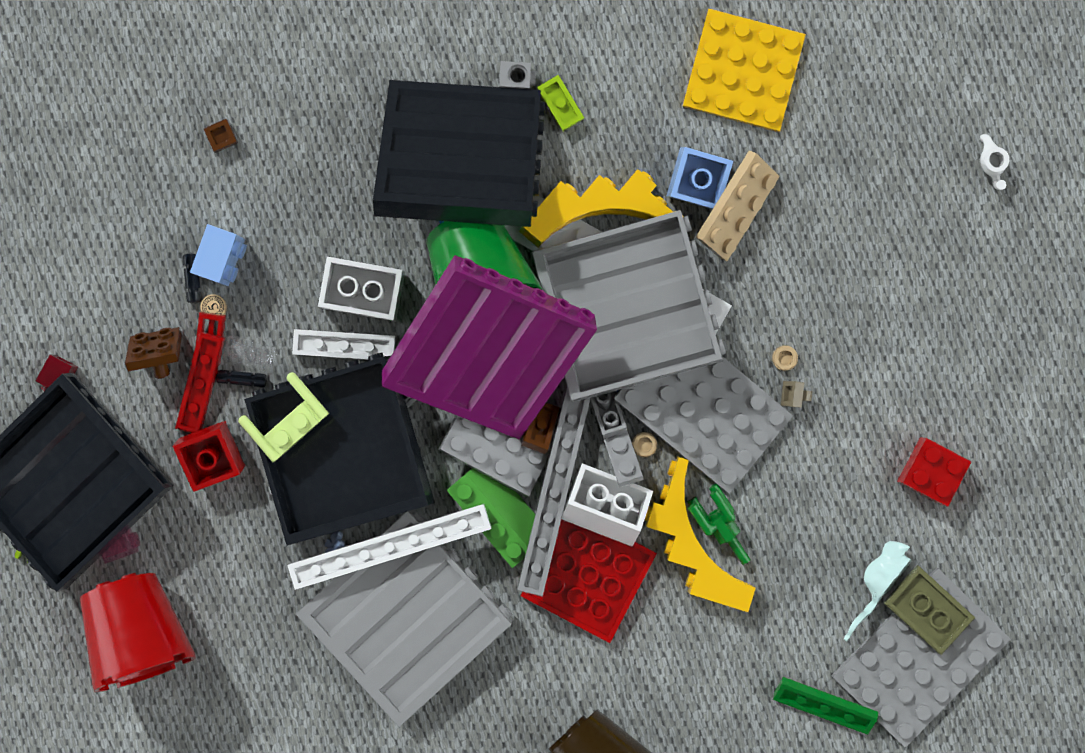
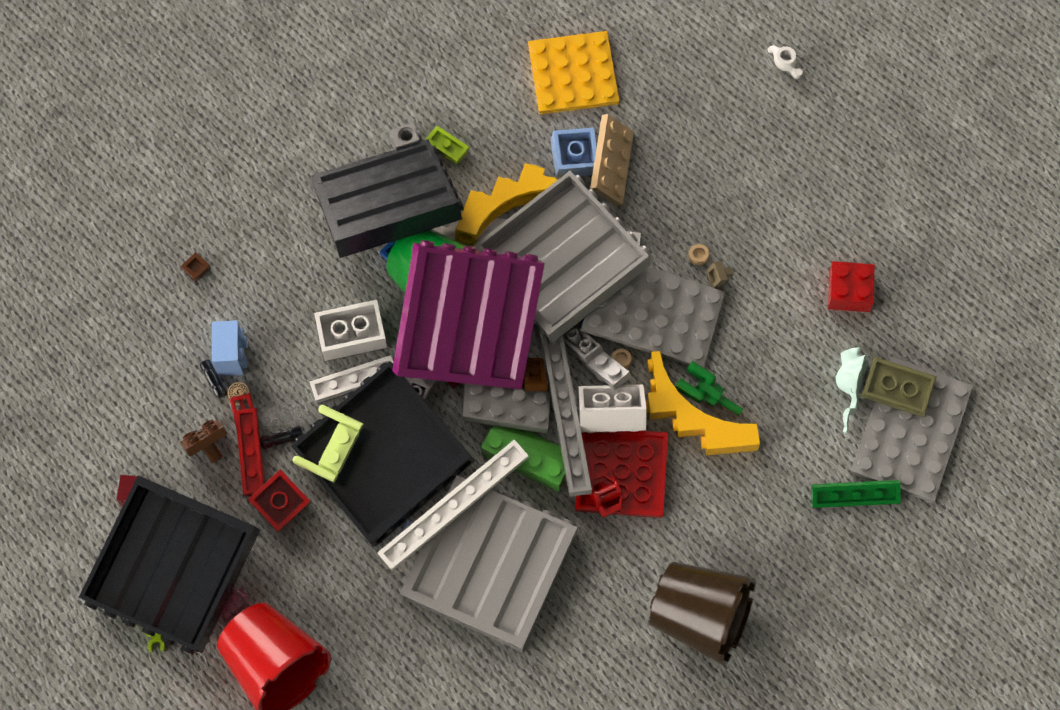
camera: 20 degrees left, 20 degrees down
none -> red piece [590,473,623,519]

